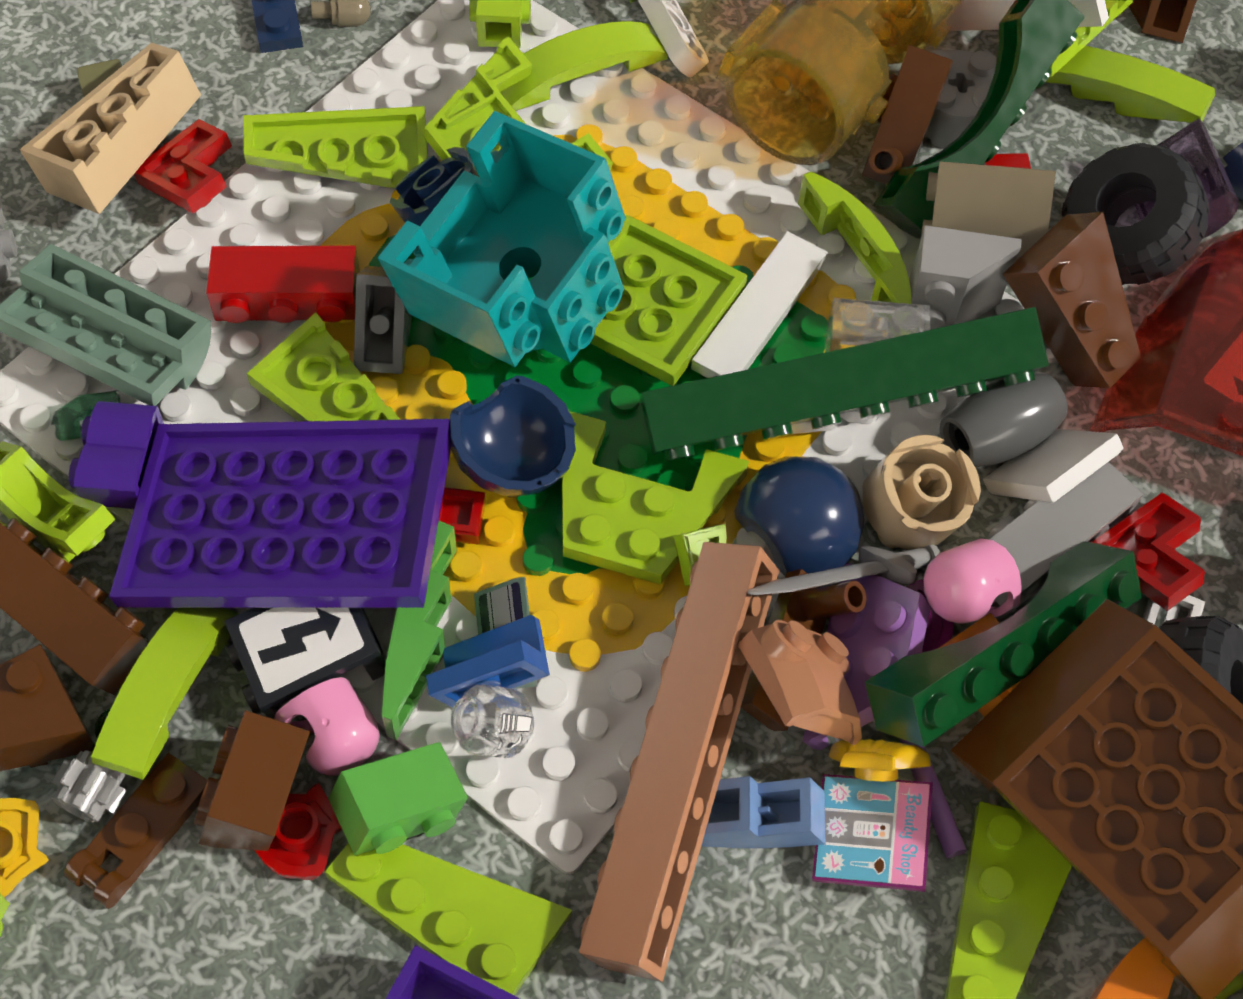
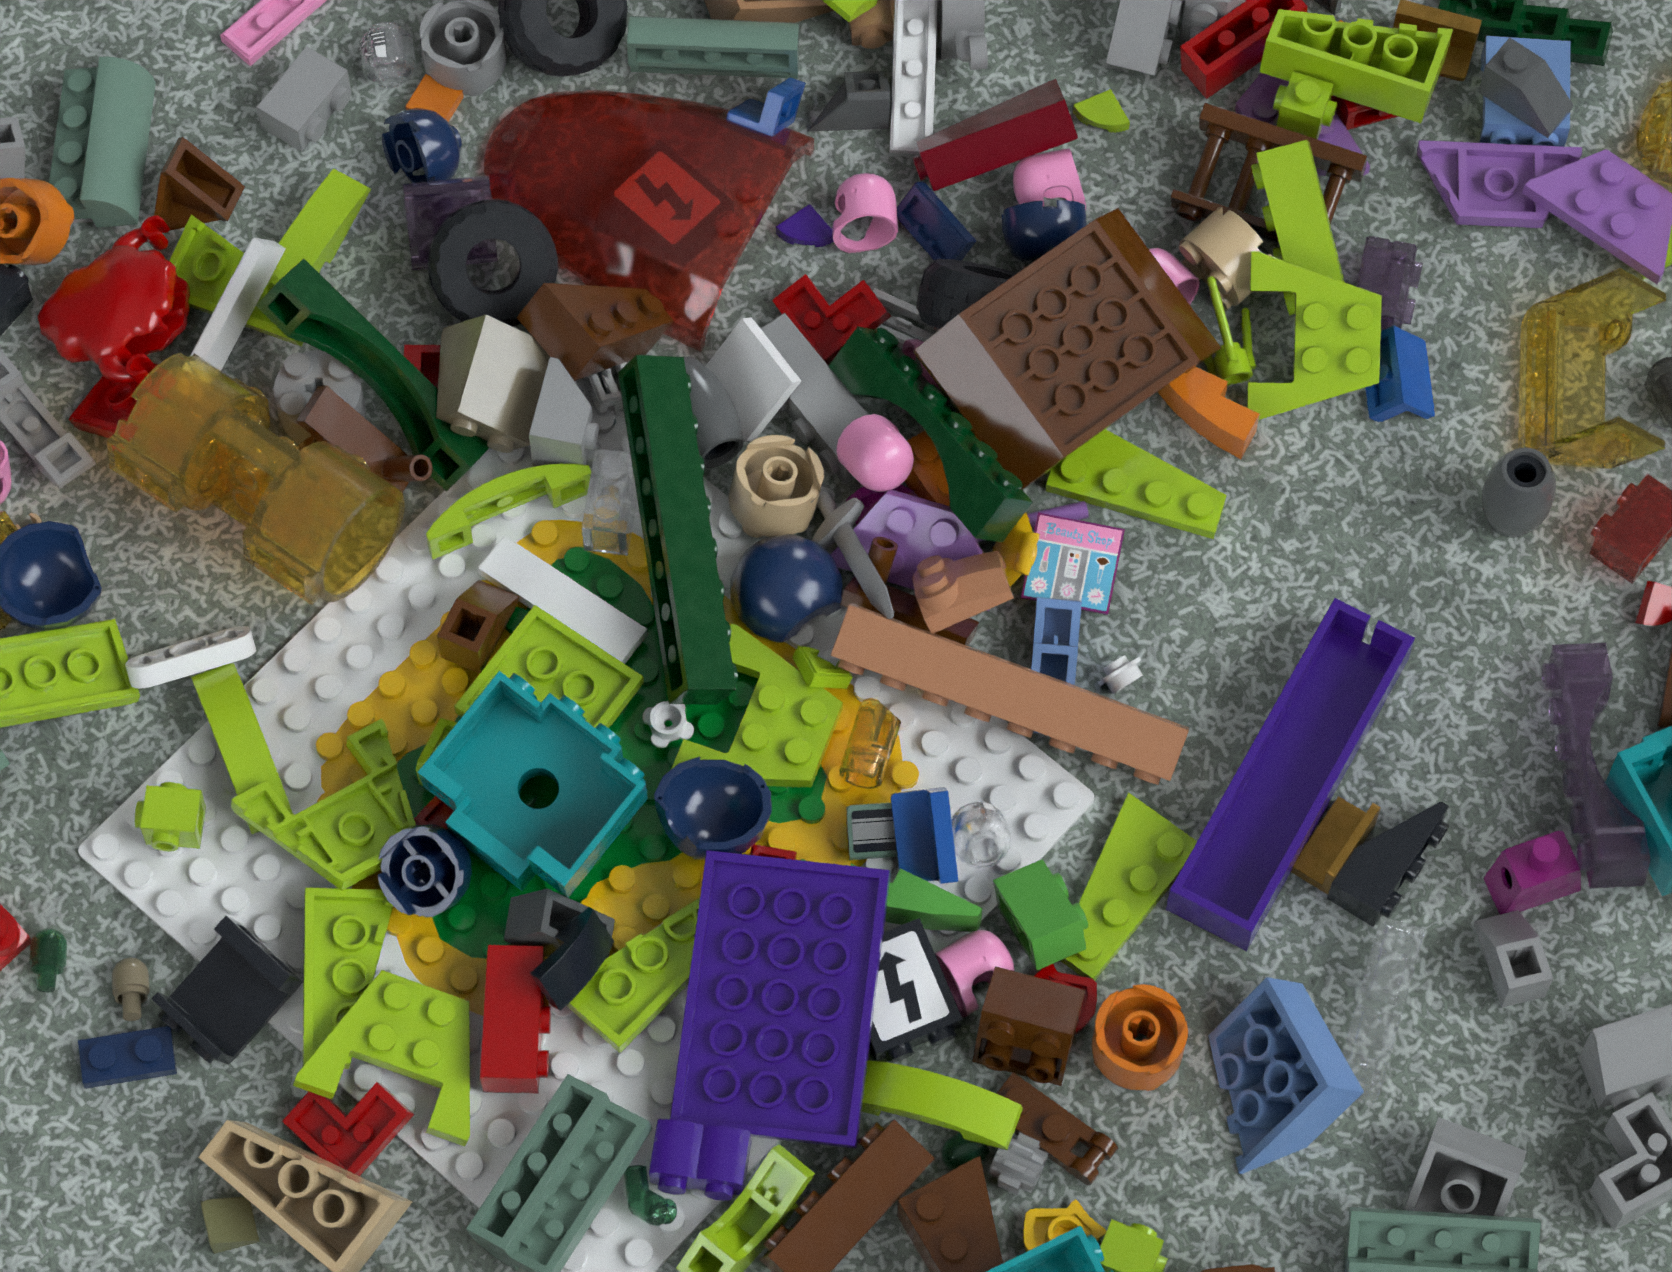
camera: 85 degrees left, 5 degrees up
none -> black panel [152,915,303,1065]
none -> lime wing [293,970,470,1147]
none -> reddish brown slope [437,580,520,674]
none -> black slope [530,907,614,1011]
none -> white plate [643,701,694,748]
none -> clear yellow arm [839,698,901,789]
none -> orange brick [1092,984,1188,1091]
none -> white plate [1098,655,1143,694]

